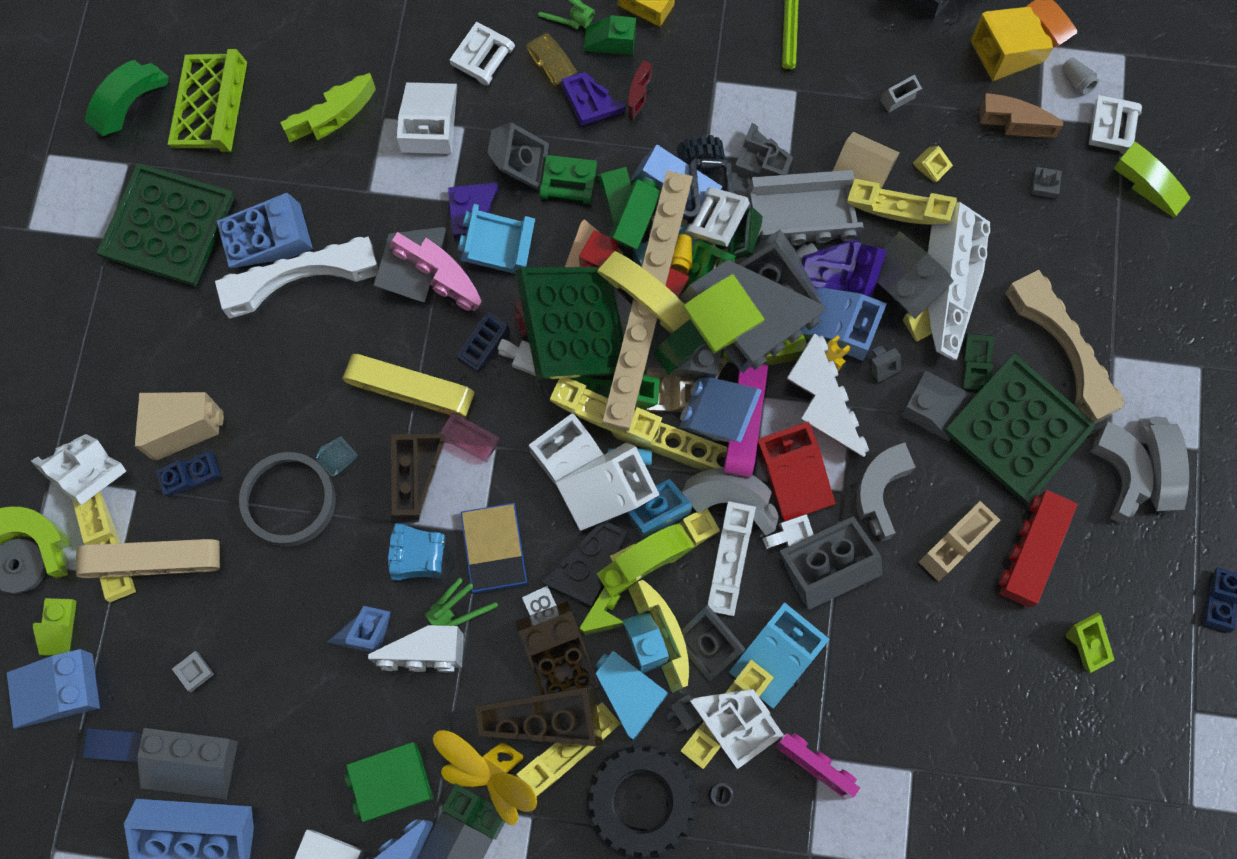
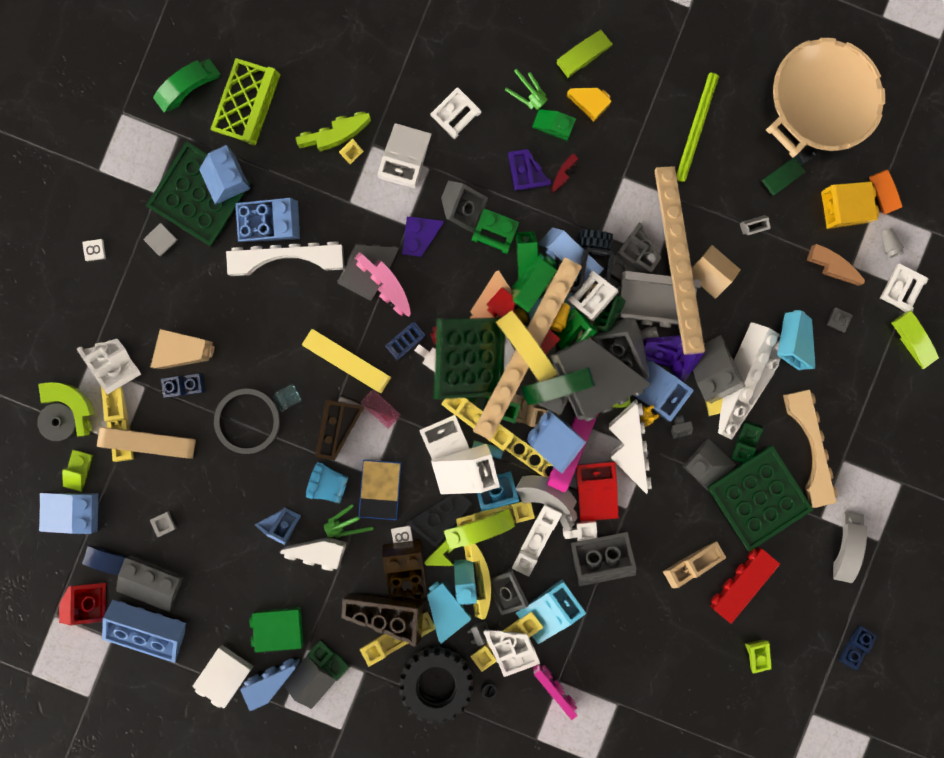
camera: 15 degrees right, 15 degrees up
yellow piece [433,730,537,825] -> none
medium azure panel [458,204,535,274] -> none
clear yellow slope [526,33,577,86] -> none
lime slope [682,274,765,353] -> none
light yellow slope [847,179,957,224] -> none
light grey arch [856,443,916,542] -> none
light yellow slope [913,146,953,183] -> none
light grey arch [1090,421,1154,523] -> none
none -> red slope [59,583,106,626]
none -> white tile [83,239,106,261]
none -> light grey piece [143,223,178,256]
none -> medium blue slope [199,145,250,205]
none -> light yellow slope [339,139,364,164]
none -> tan plate [654,166,705,355]
none -> dark green slope [762,157,806,196]
none -> medium azure slope [777,310,815,370]

